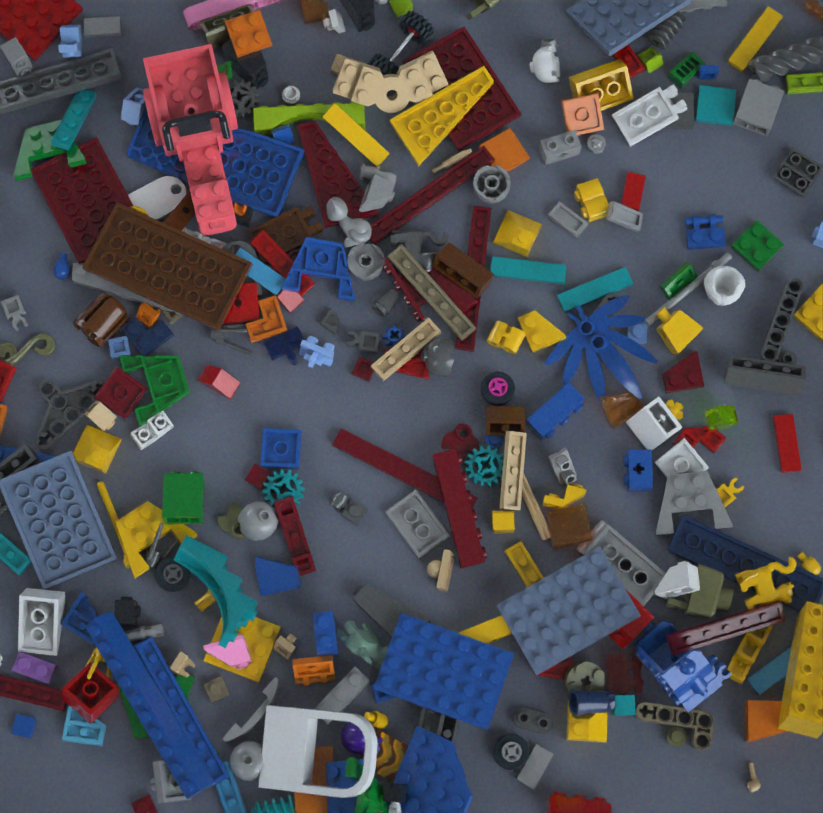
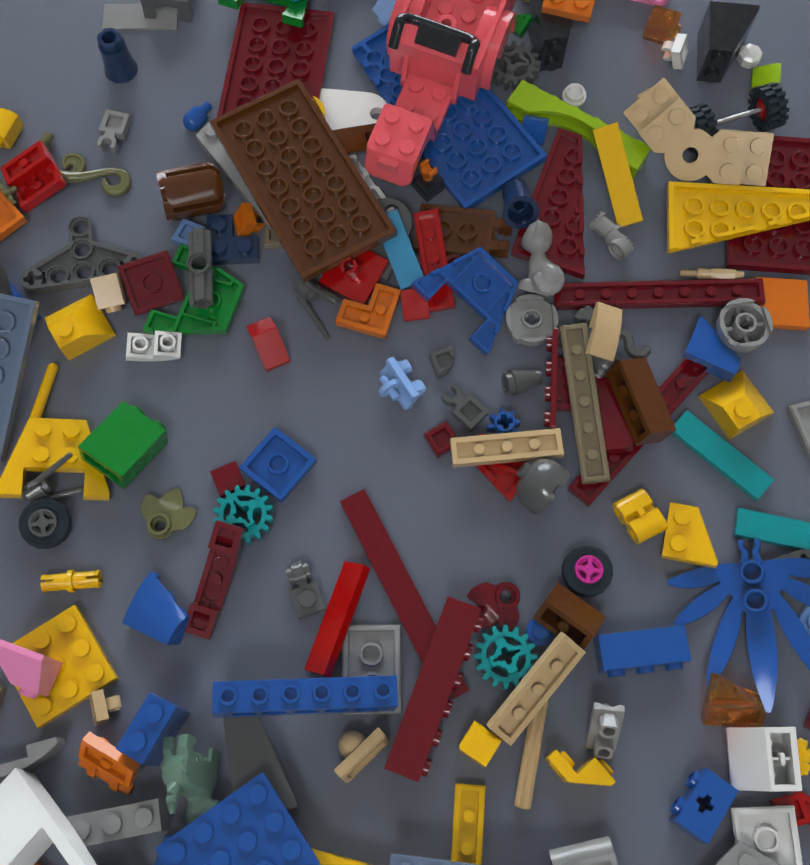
camera: 35 degrees right, 5 degrees down
teal arch [174,535,258,648] -> none
light grey cylinder [238,501,278,541] -> none
clear blue plate [263,326,305,365] -> none
light grey slope [359,174,395,212] -> none
clear orange tile [547,503,592,550] -> none
none -> dark grey piece [186,228,215,309]
none -> blue brick [212,675,398,718]
none -> red tile [304,561,370,678]
none -> dark blue plant [502,178,539,229]
none -> tan slope [585,302,622,362]
none -> blue slope [683,317,741,382]

